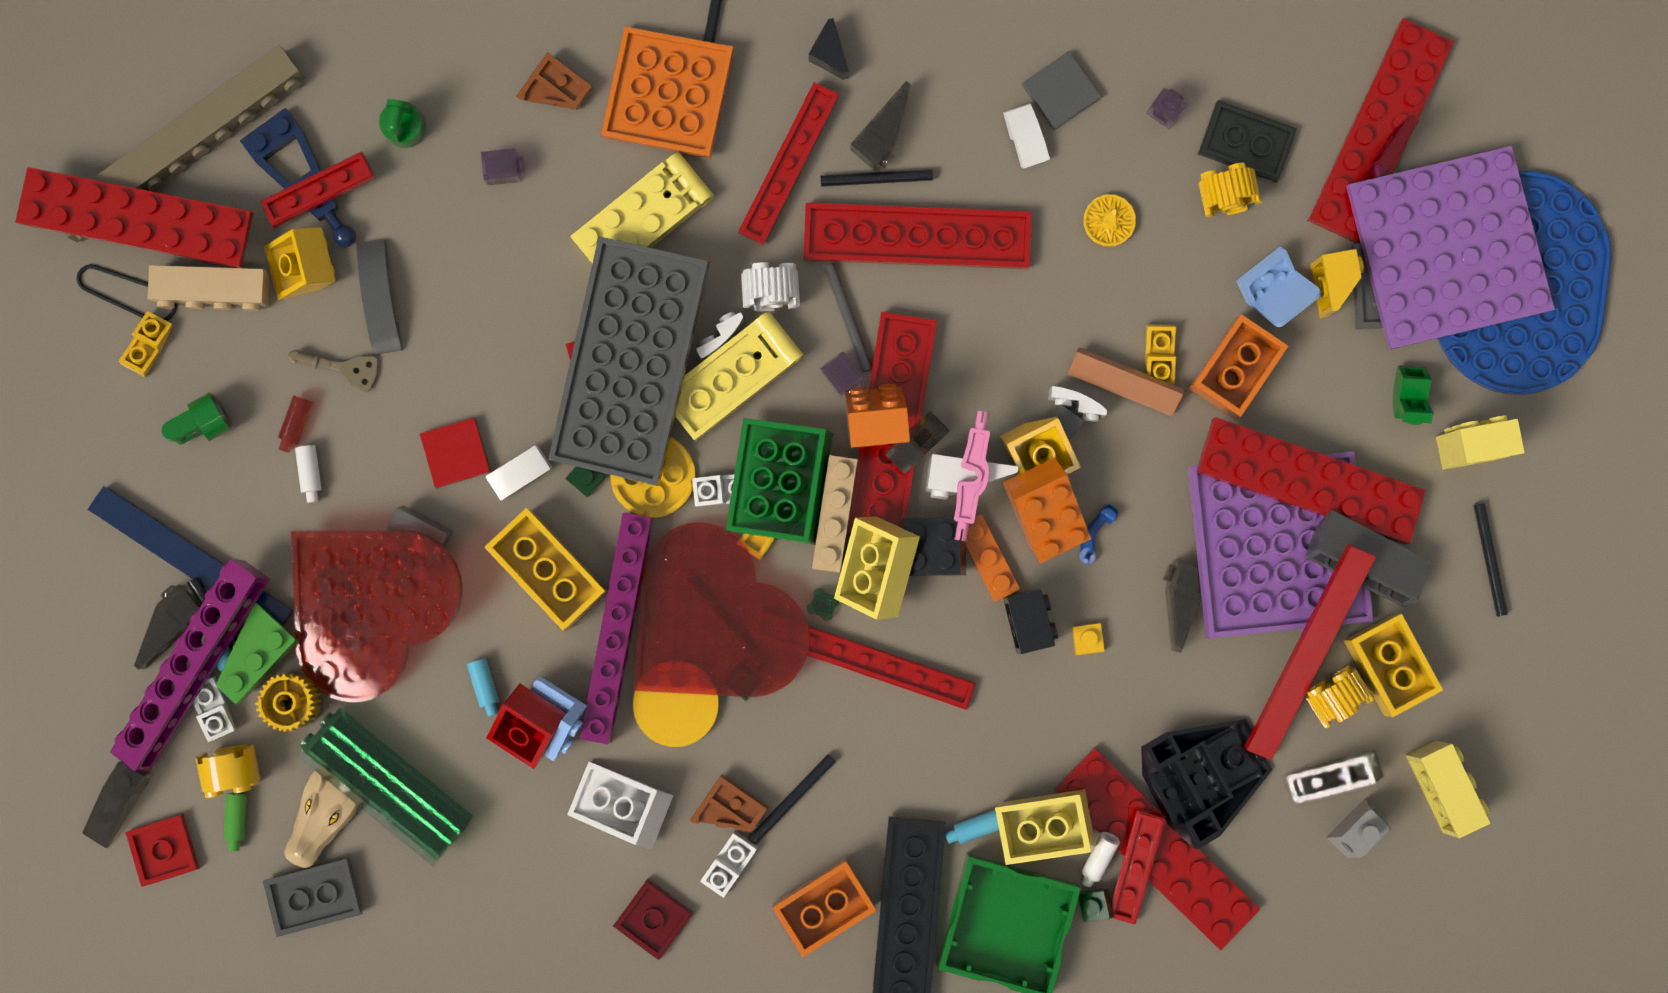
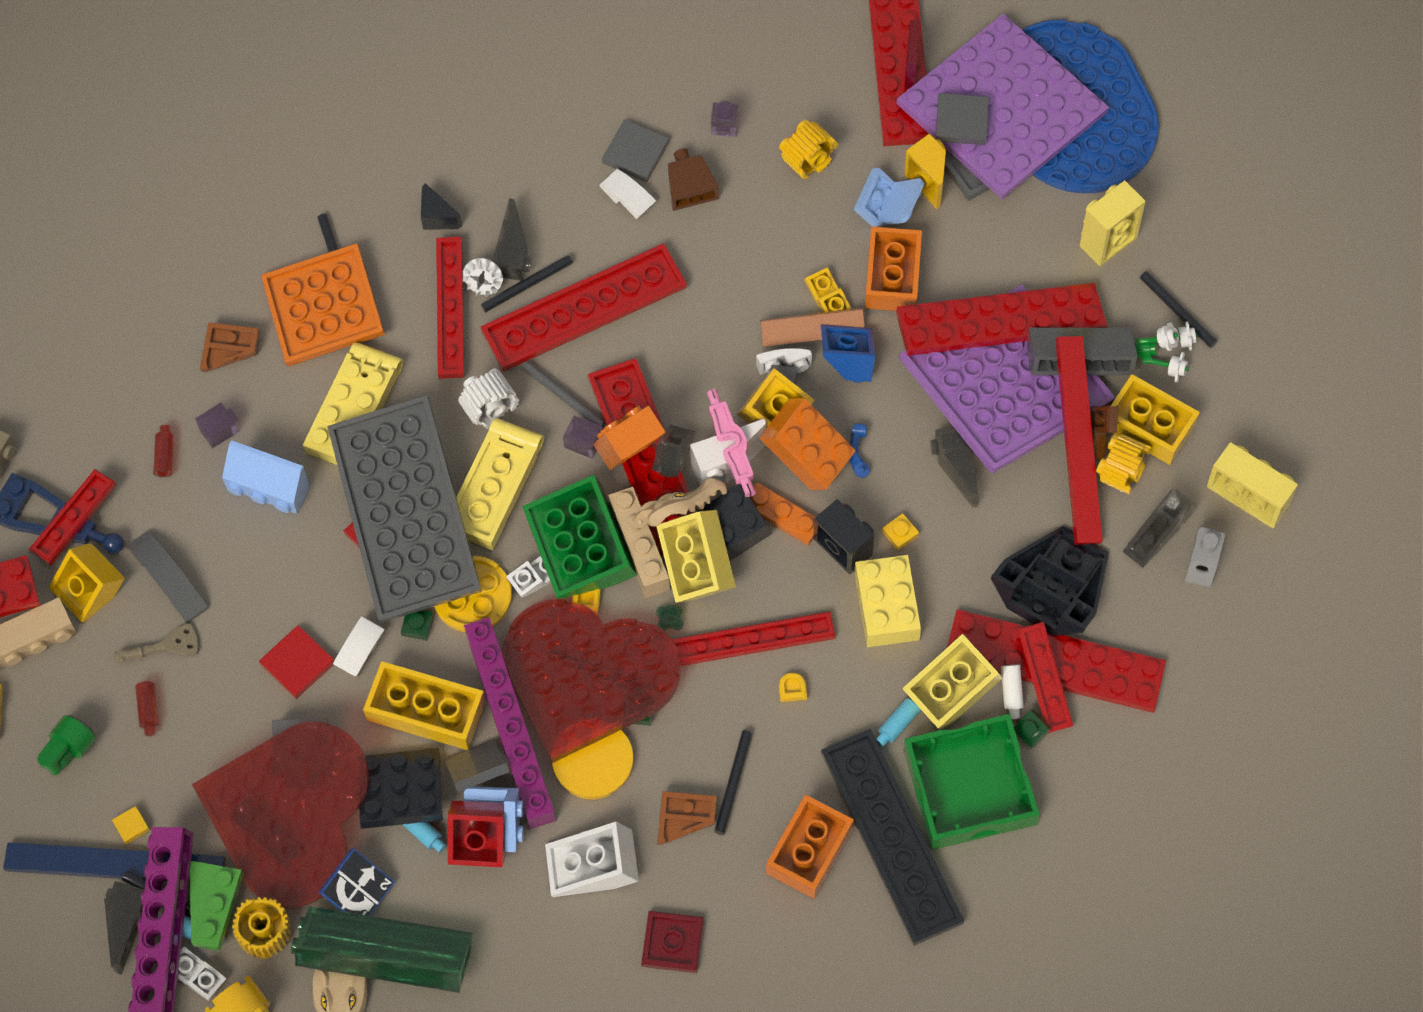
camera: 25 degrees left, 20 degrees down
white cylinder [295,445,322,503] -> none
green piece [379,99,426,148] -> none
white slope [696,312,744,362] -> none
white slope [700,830,759,898] -> none
yellow wheel [1083,194,1136,247] -> none
pearl dark grey tile [1198,100,1297,183] -> none
green brick [1393,365,1434,425] -> none
none -> yellow tile [112,806,150,845]
none -> clear red cylinder [153,425,174,477]
none -> light blue slope [222,440,310,514]
none -> tile [318,848,395,926]
none -> black plate [358,748,443,829]
none -> dark grey tile [444,740,509,792]
none -> white gear [462,258,503,297]
none -> tan animal [631,478,727,529]
none -> reddish brown torso [668,148,719,211]
none -> yellow tile [779,673,807,702]
none -> blue slope [820,325,875,383]
none -> light yellow brick [855,555,921,647]
none -> dark grey tile [935,93,989,145]
none -> reddish brown tile [1090,406,1118,459]
none -> white plant [1134,322,1198,383]

